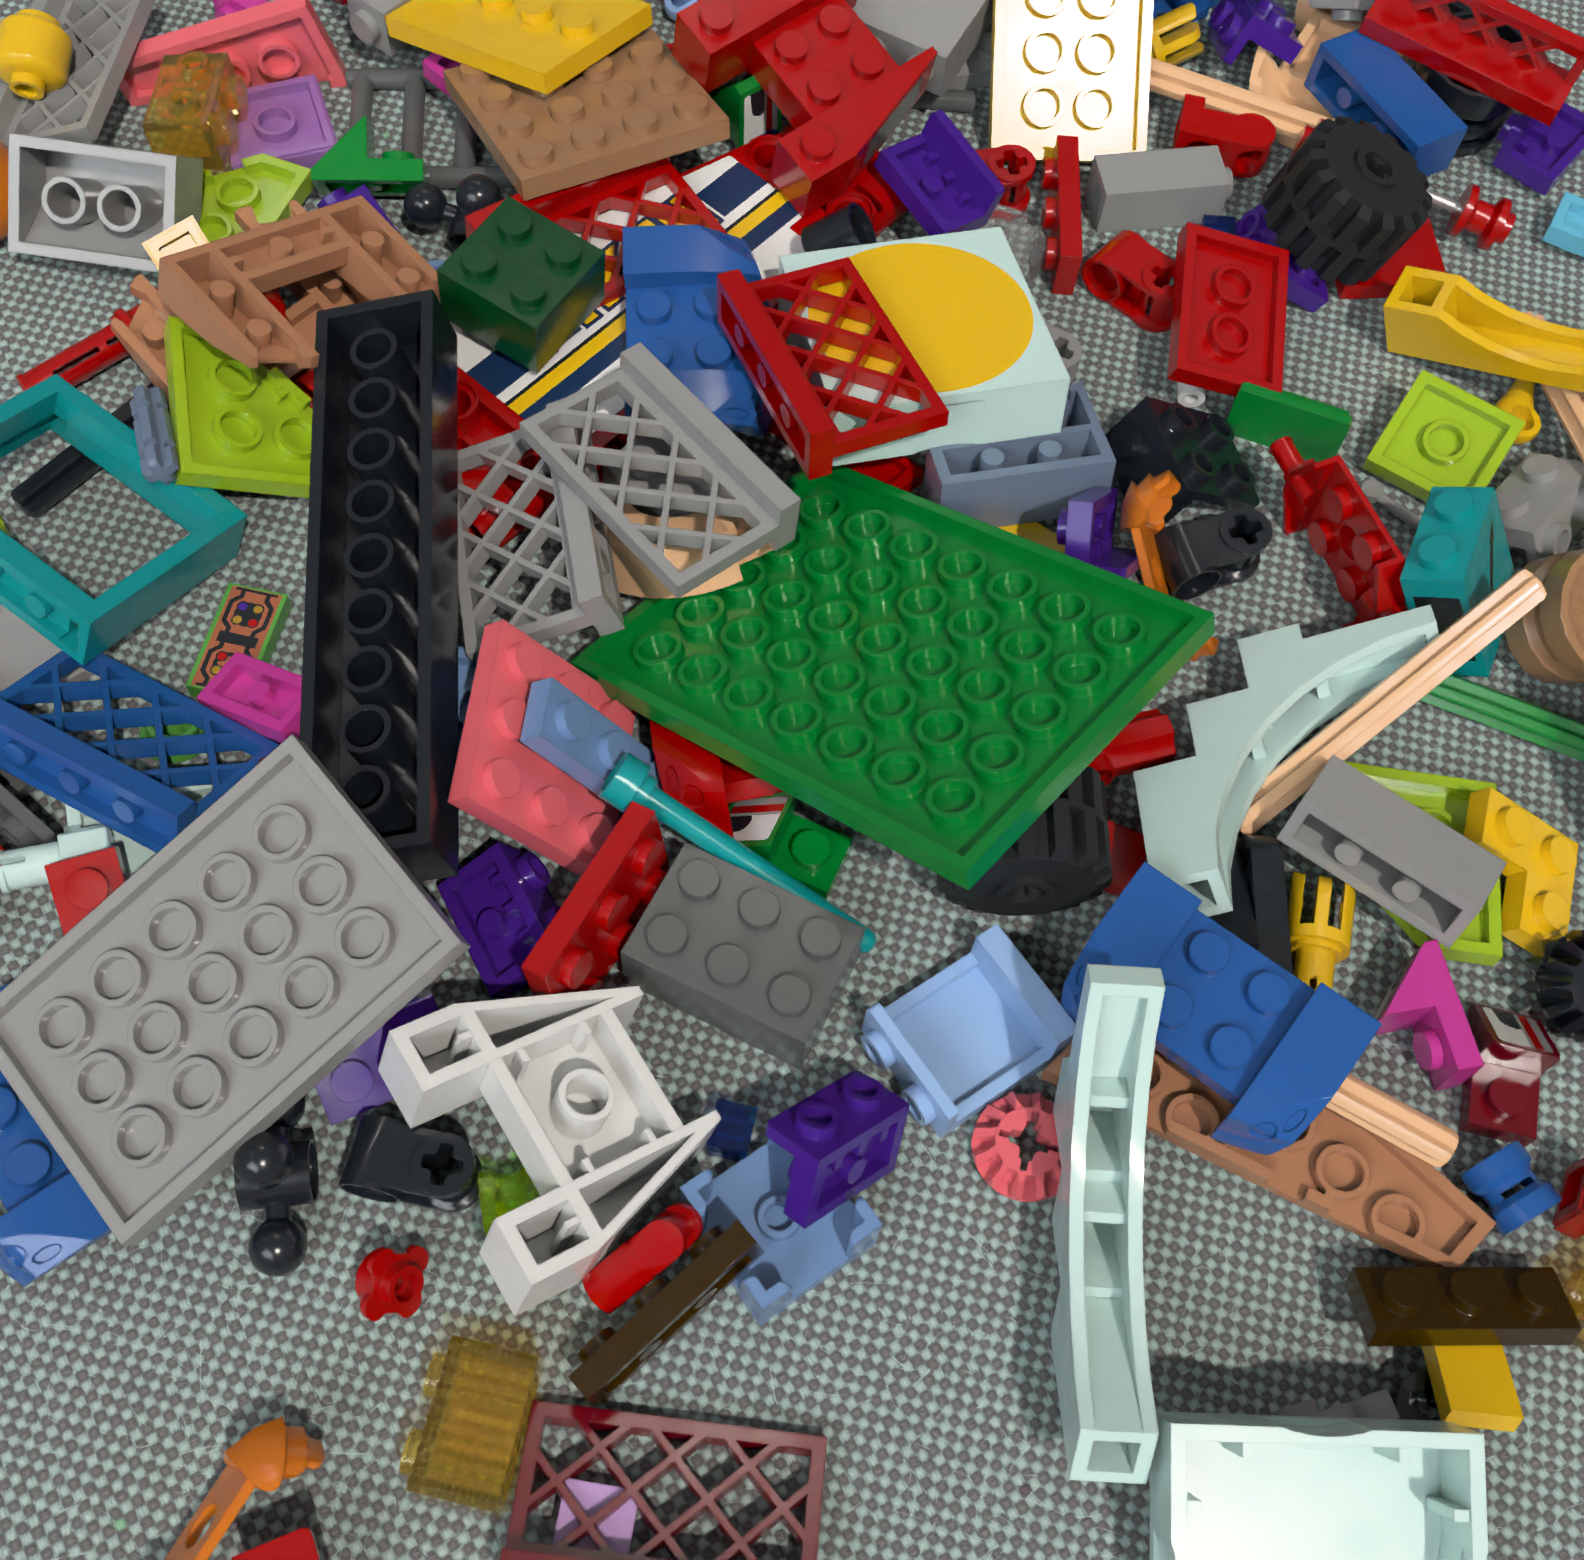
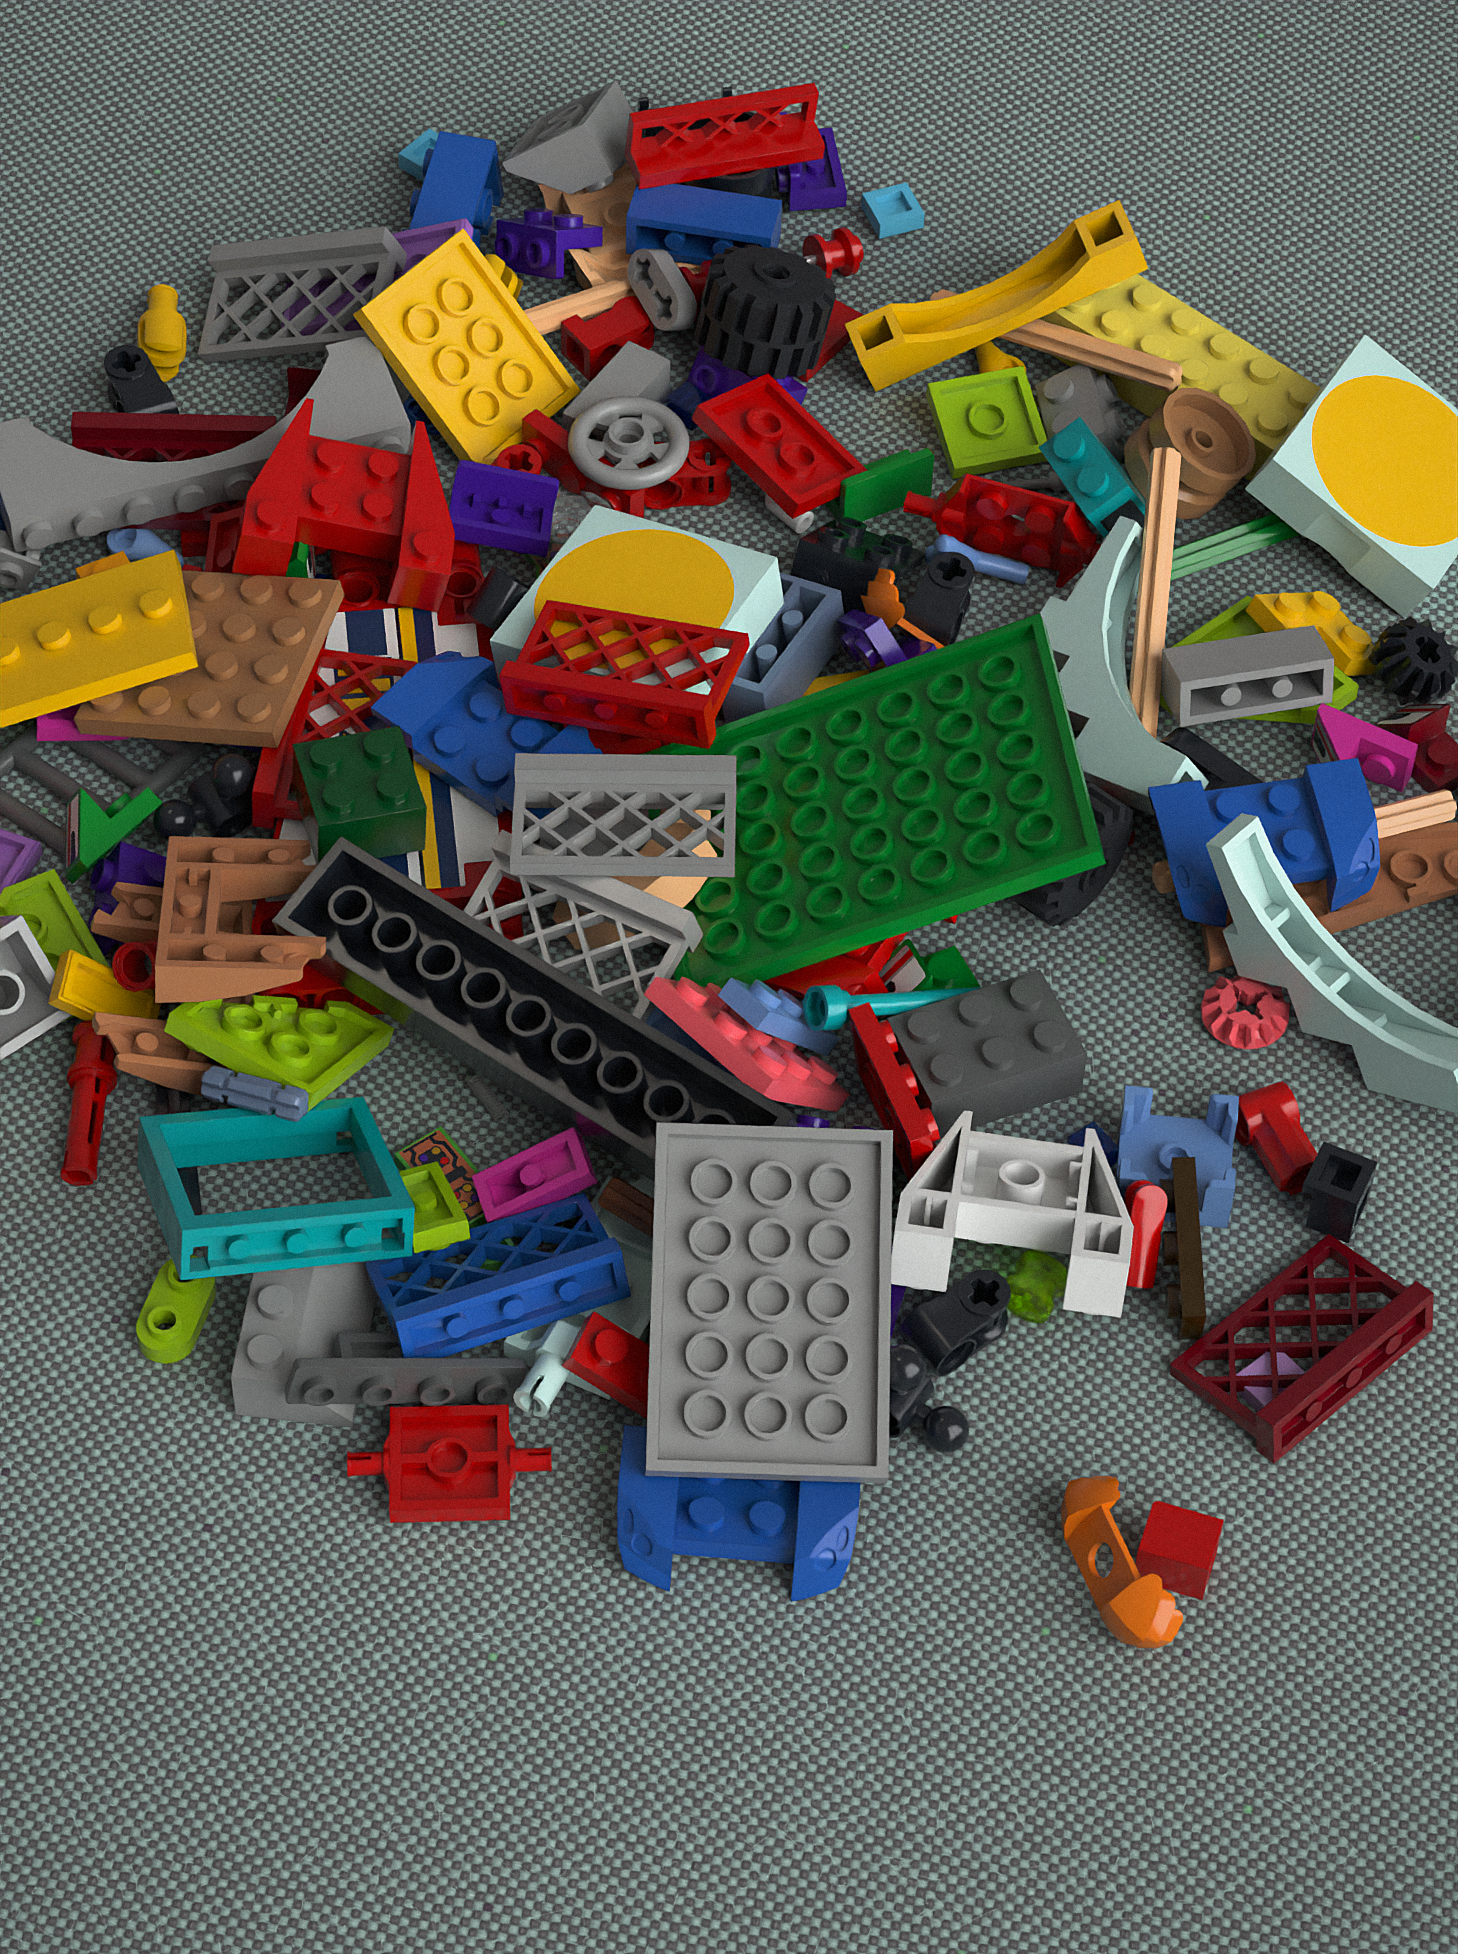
camera: 45 degrees left, 10 degrees down
red plate [355,1244,429,1321] -> none
clear yellow brick [399,1335,544,1519] -> none
dark purple bracket [765,1070,910,1229] -> none
light blue panel [861,923,1076,1139] -> none
yellow arm [1287,872,1357,989] -> none
none -> lime plate [398,1161,471,1253]
none -> light grey plate [568,396,690,490]
none -> light grey beam [627,249,697,331]
none -> medium blue piece [925,534,1029,585]
none -> red piece [1235,1081,1318,1195]
none -> black brick [1302,1142,1378,1243]

